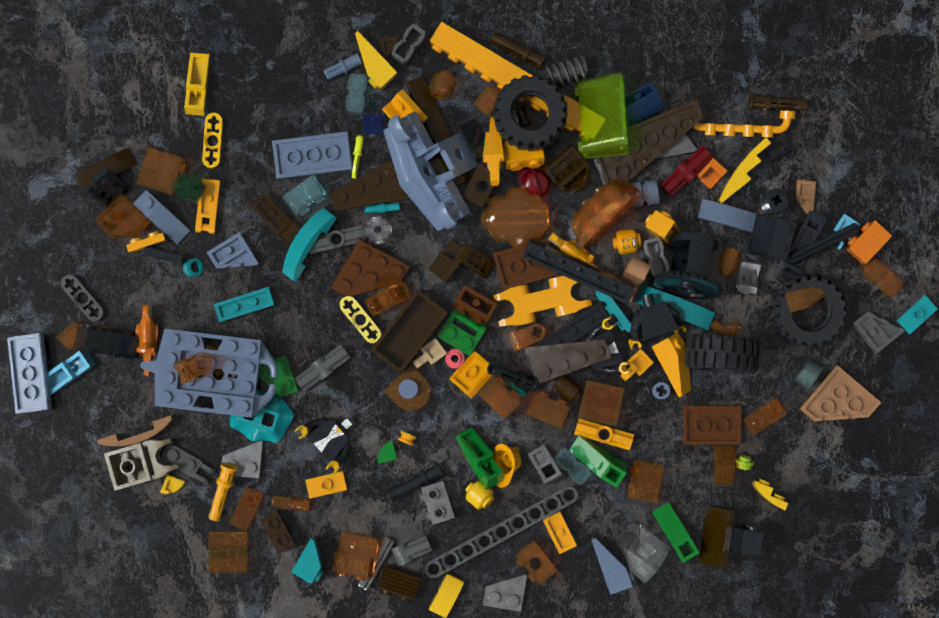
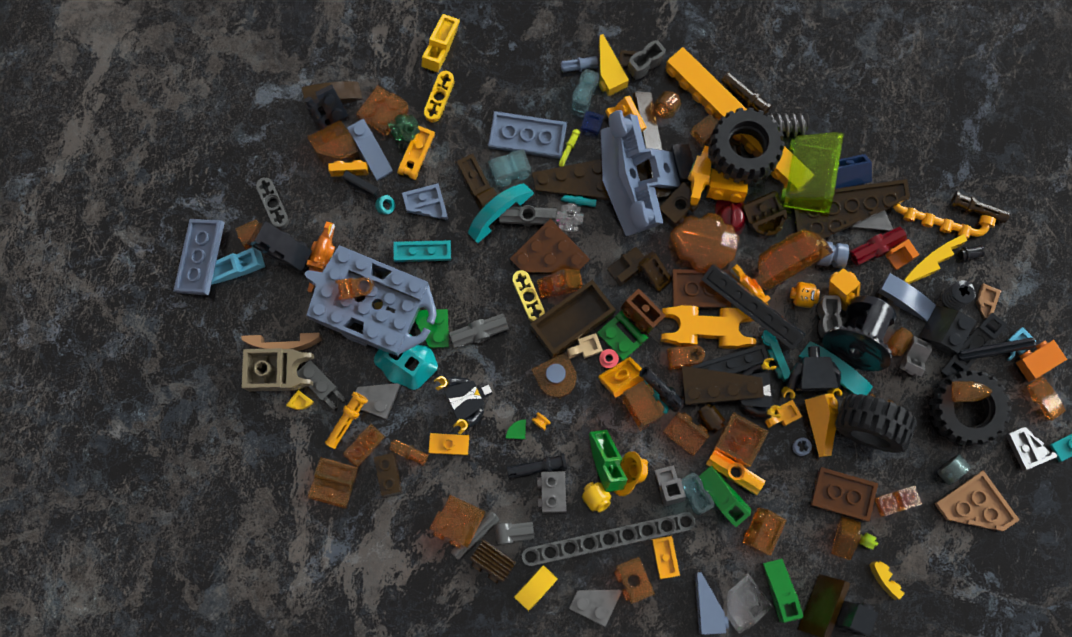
camera: 15 degrees right, 10 degrees down
teal slope [291,537,324,584] -> none
medium nougat beam [621,257,651,303] -> none

